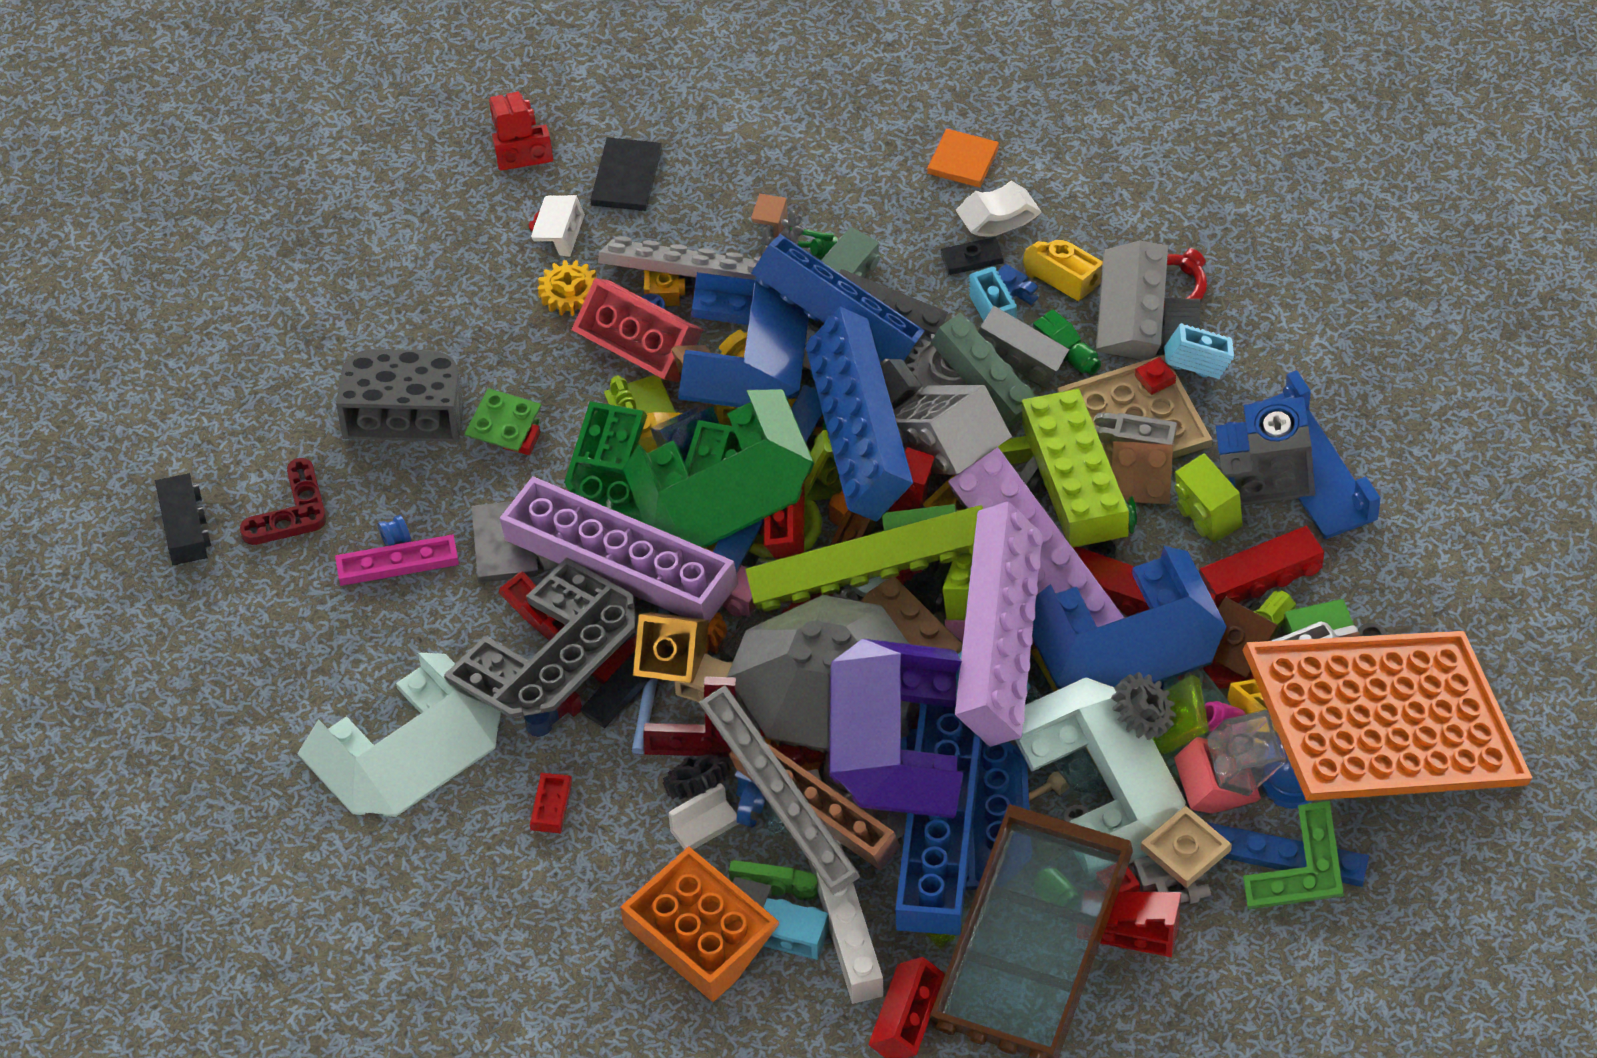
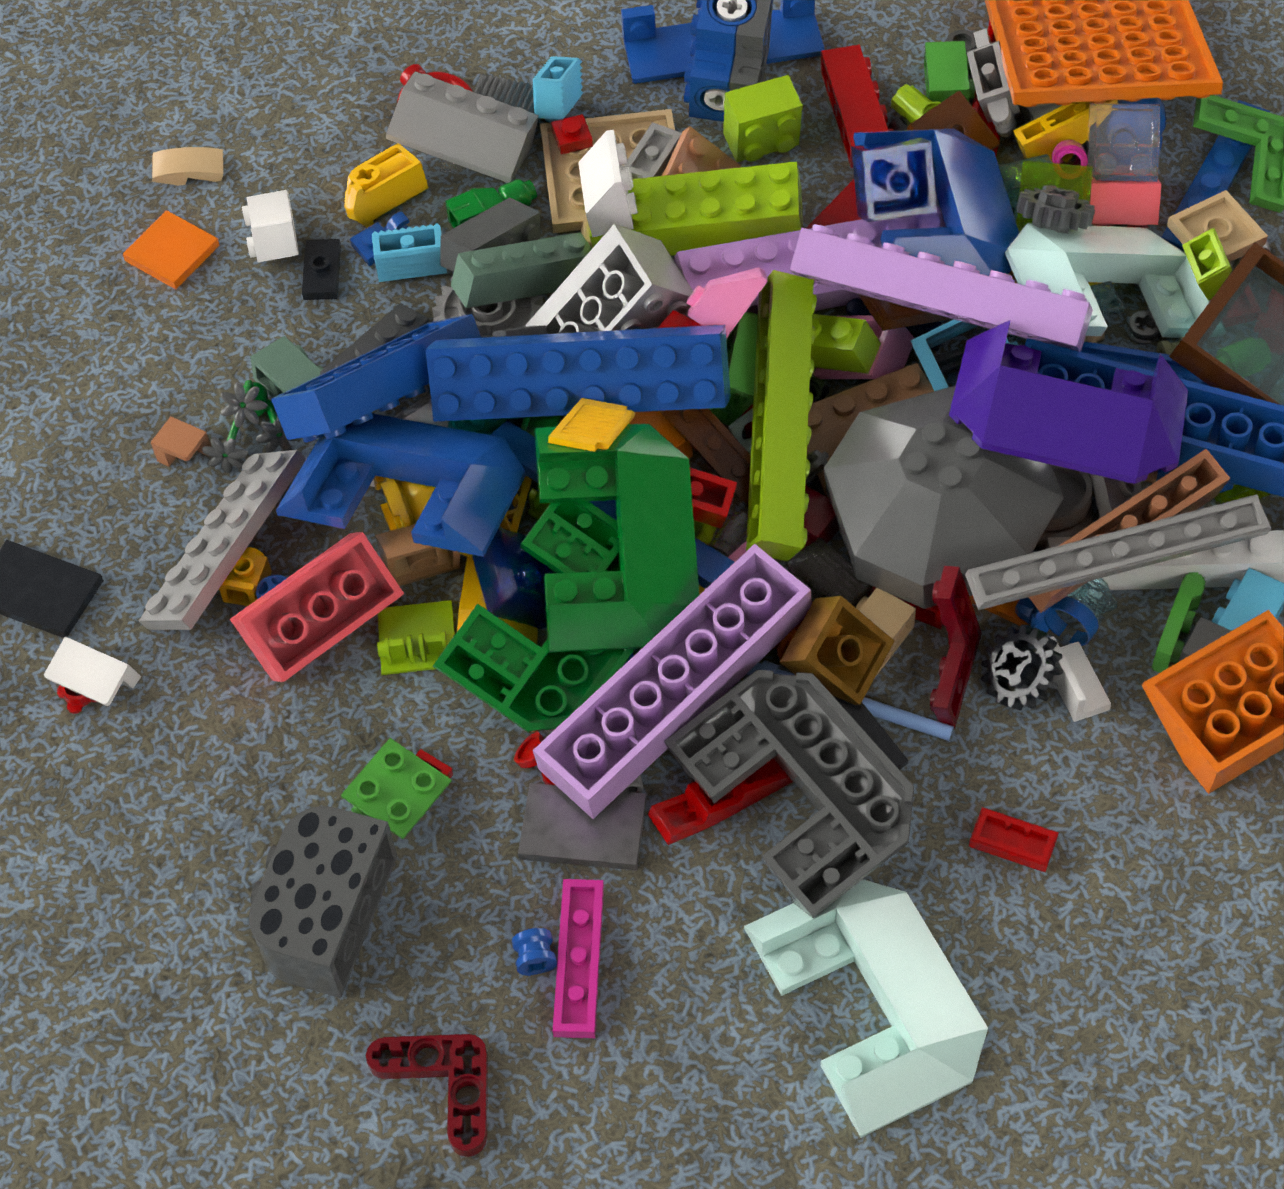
camera: 75 degrees left, 5 degrees up
yellow gear [537,260,597,316] -> none
none -> tan slope [152,147,223,186]
none -> yellow window [548,398,635,452]
none -> white slope [579,129,638,237]
none -> bright pink slope [686,267,768,339]
none -> clear blue brick [851,137,937,222]
none -> lime slope [1182,228,1232,301]

